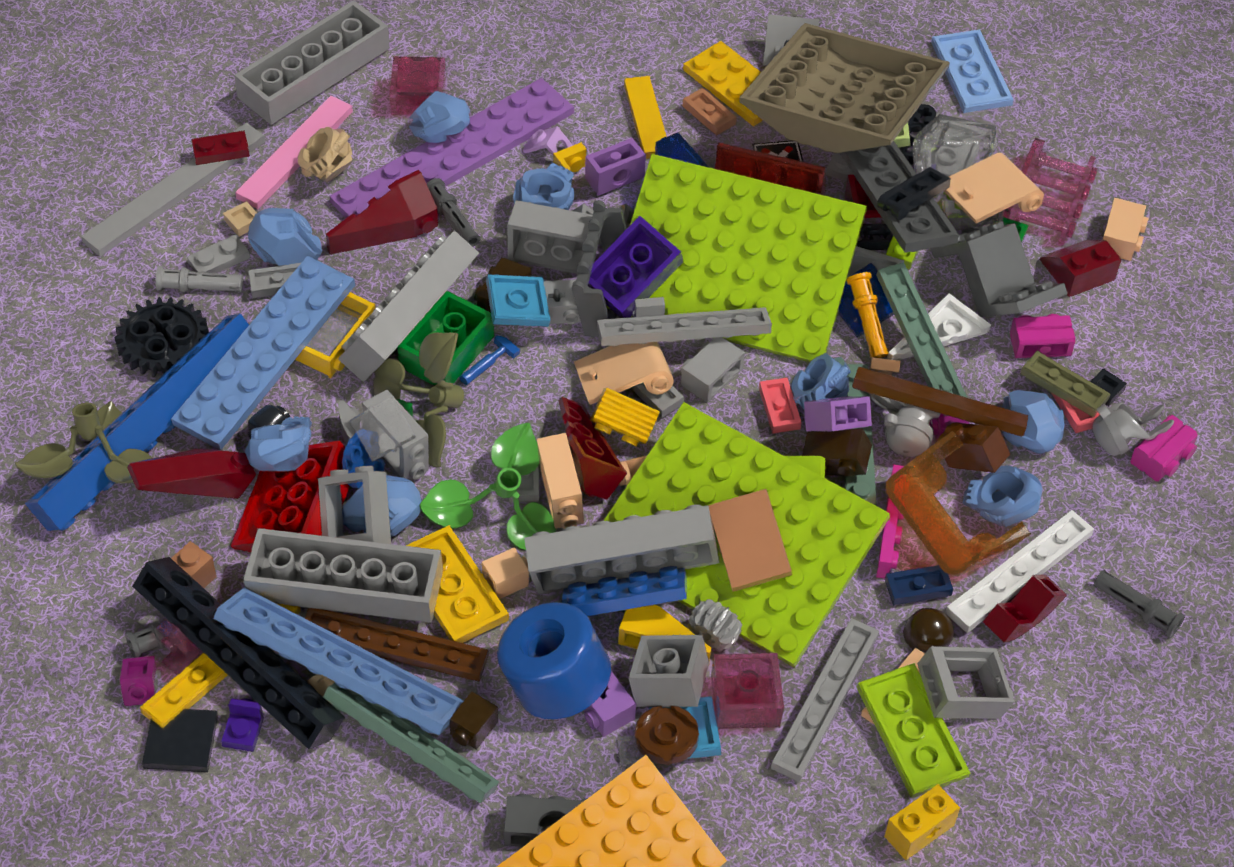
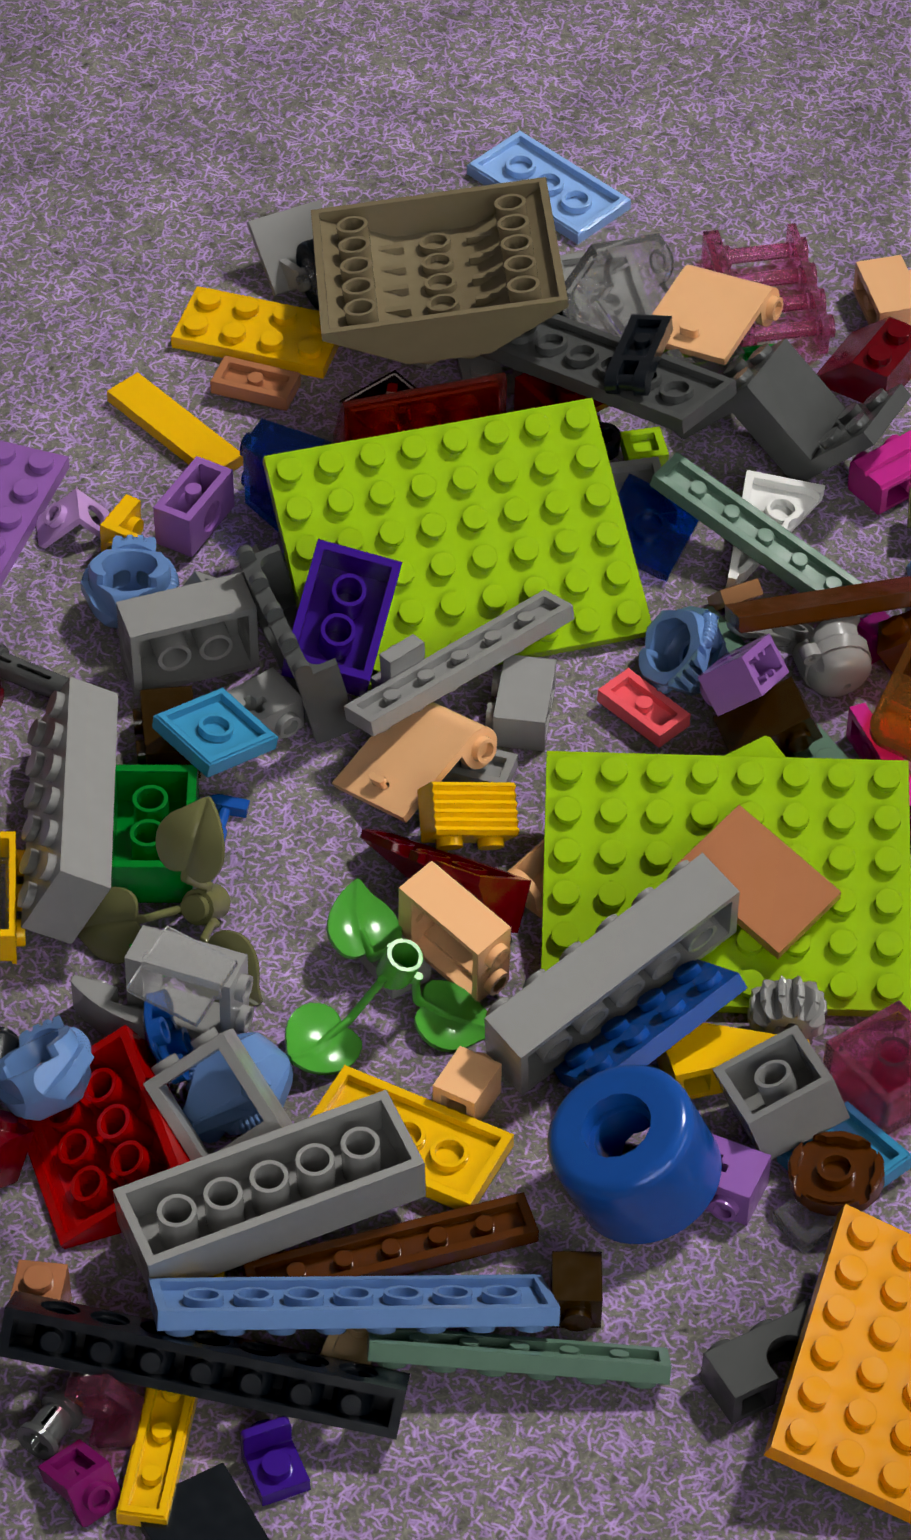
camera: 30 degrees left, 5 degrees down
light orange pin [846,272,888,358] -> none

